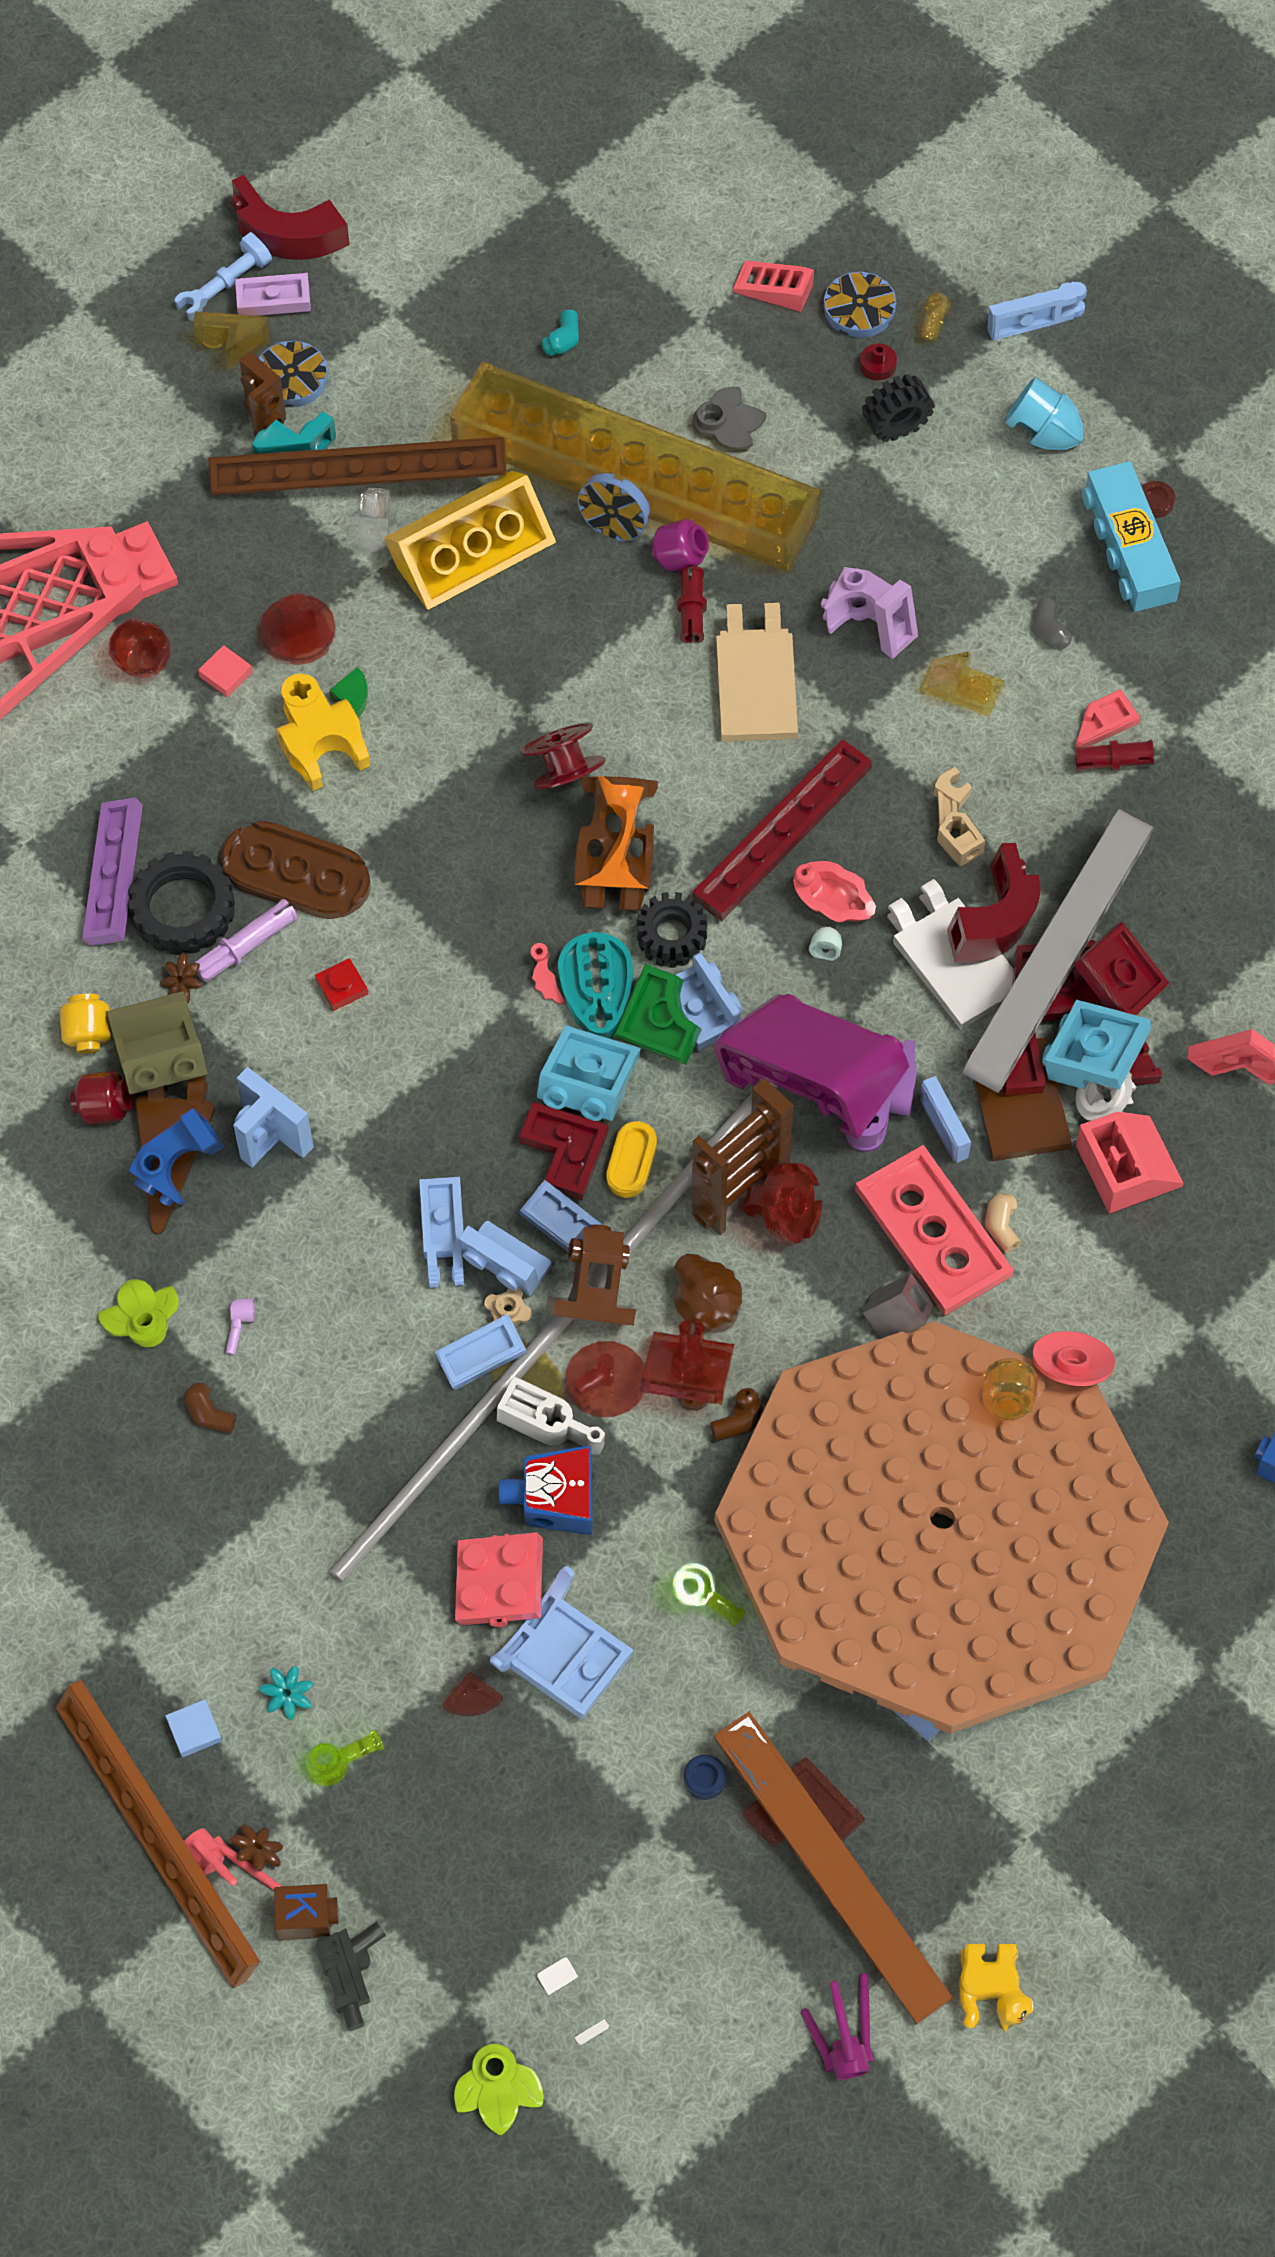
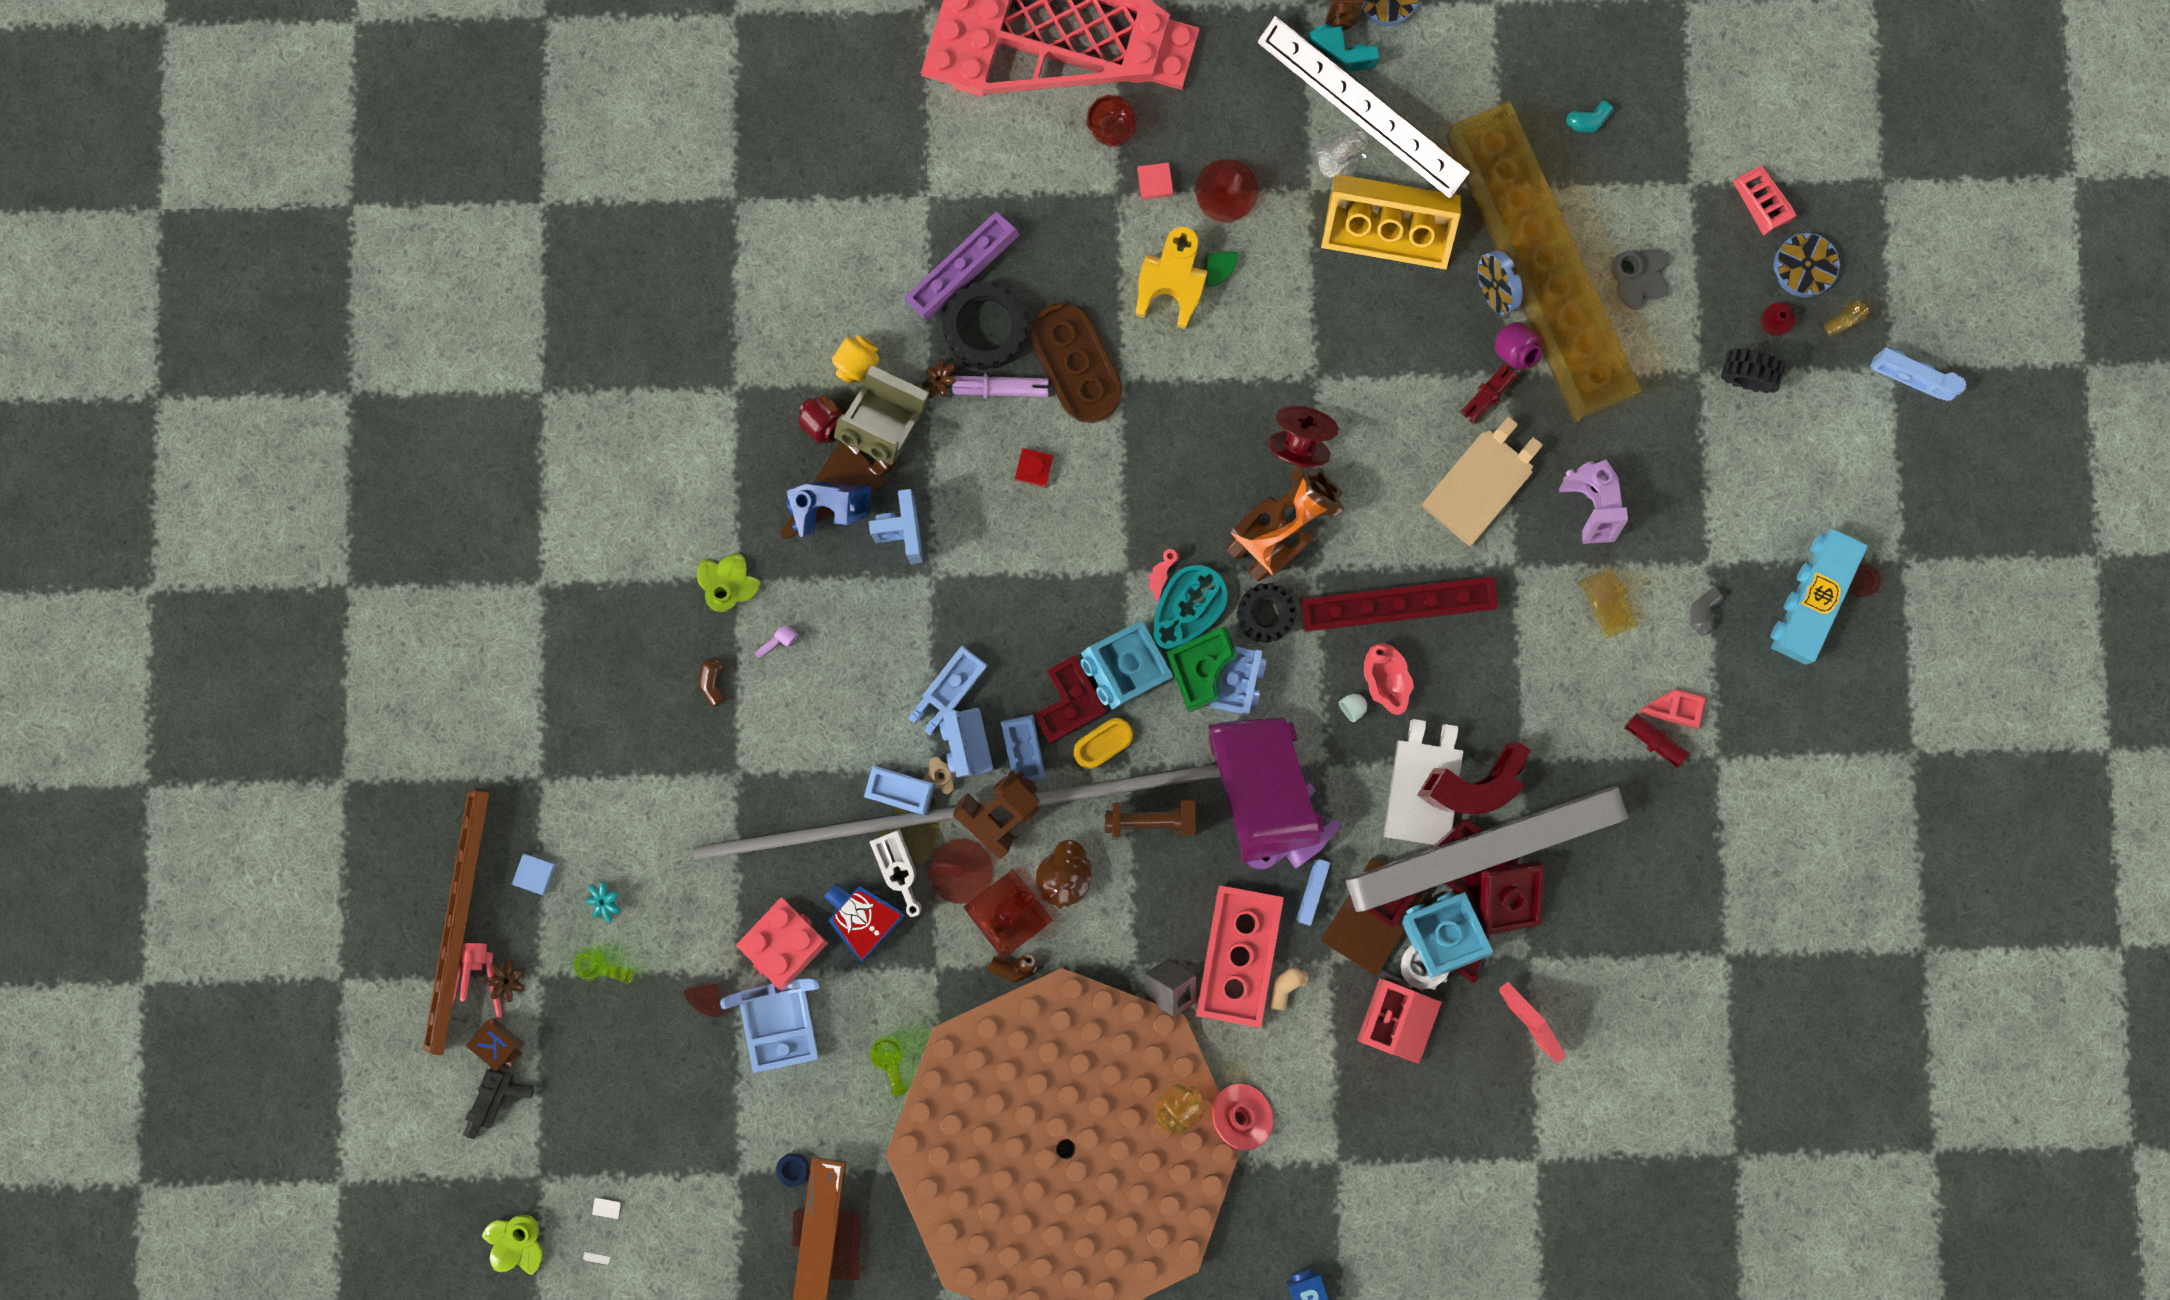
camera: 40 degrees right, 20 degrees up
clear red tile [742,1163,822,1244] -> none
tan piece [934,767,985,867] -> none
medium azure helmet [1004,376,1083,450] -> none

